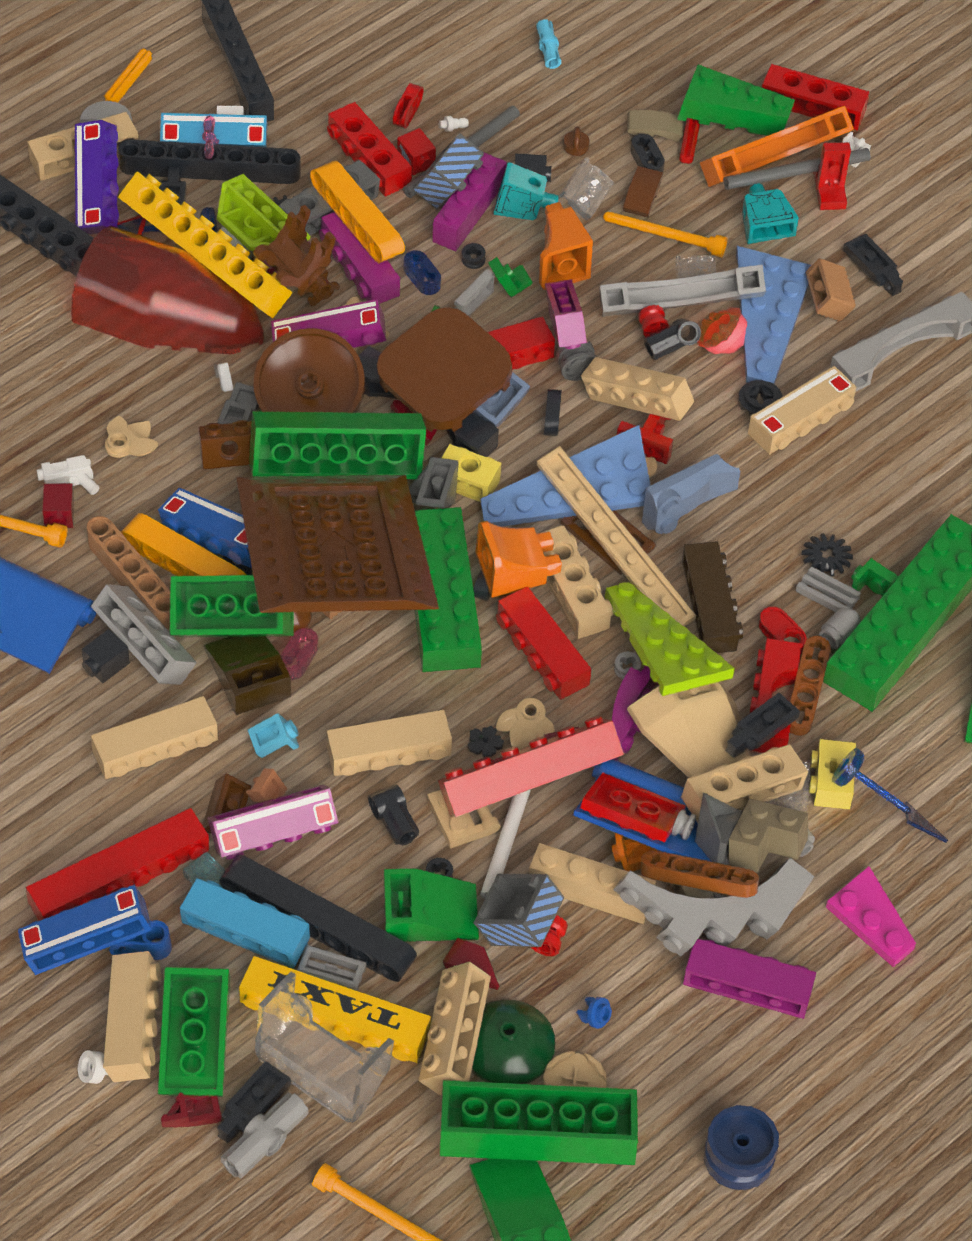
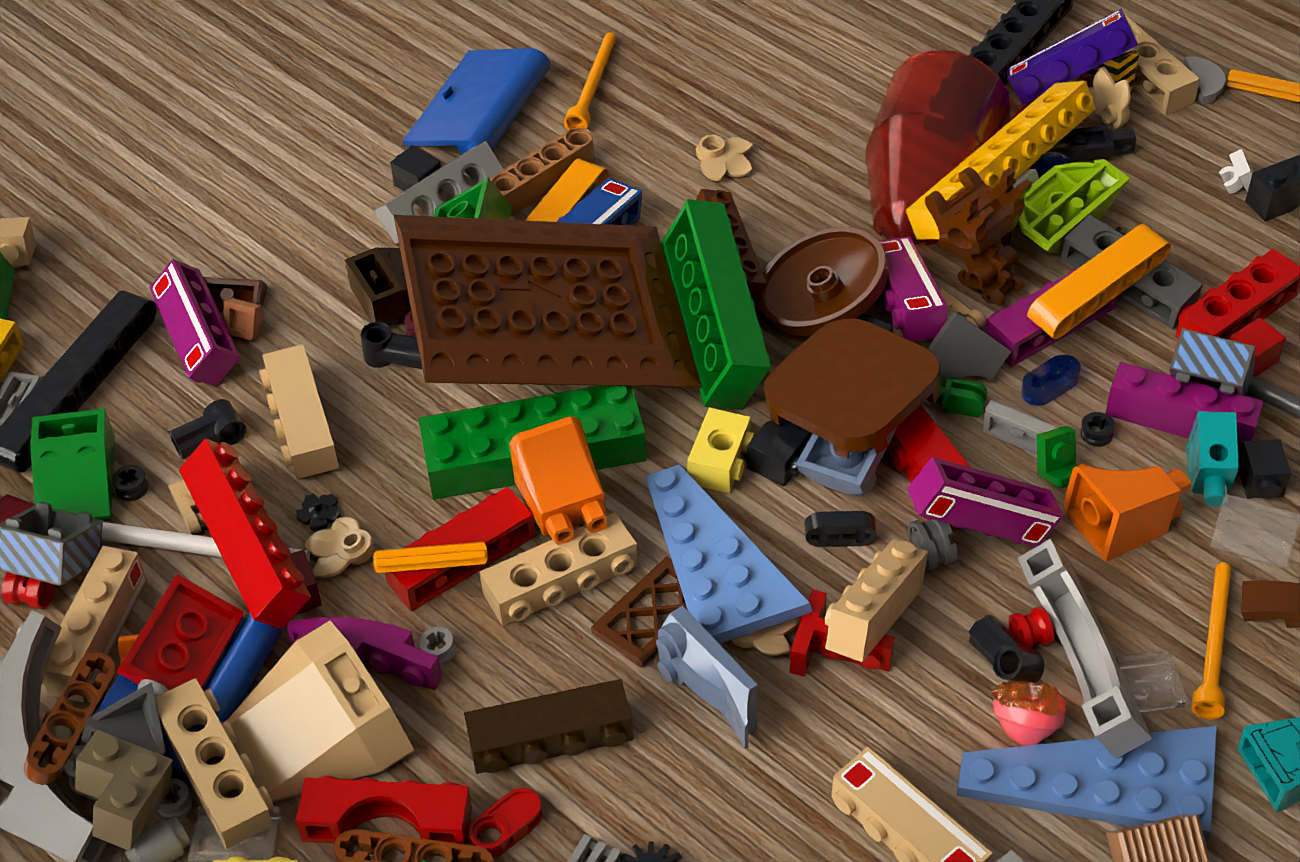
camera: 90 degrees right, 5 degrees down
blue brick [18,885,152,975] -> none
red brick [25,808,210,921] -> none
white piece [36,455,99,495] -> none
dark red brick [42,483,74,528] -> none
tan brick [91,696,218,780] -> none
blue piece [109,920,172,960] -> none
black beam [118,140,301,184] -> none
dark azure brick [160,113,267,147] -> none
dark azure brick [180,878,310,969] -> none
clear light blue tile [183,852,225,885] -> none
clear pink piece [202,116,219,159] -> none
tile [214,362,234,392] -> none
dark grey slope [217,382,259,424] -> none
medium azure bracket [248,713,299,758] -> none
dark grey slope [409,457,459,508] -> none
tan tile [537,446,696,627] -> none
lime wing [604,582,735,696] -> none
black hinge [725,692,800,758] -> none
black gear [738,380,783,415] -> none
none -> black piece [360,322,422,369]
none -> light orange axle [373,542,488,573]
none -> dark grey tile [927,311,1011,387]
none -> tan plate [1089,67,1131,130]

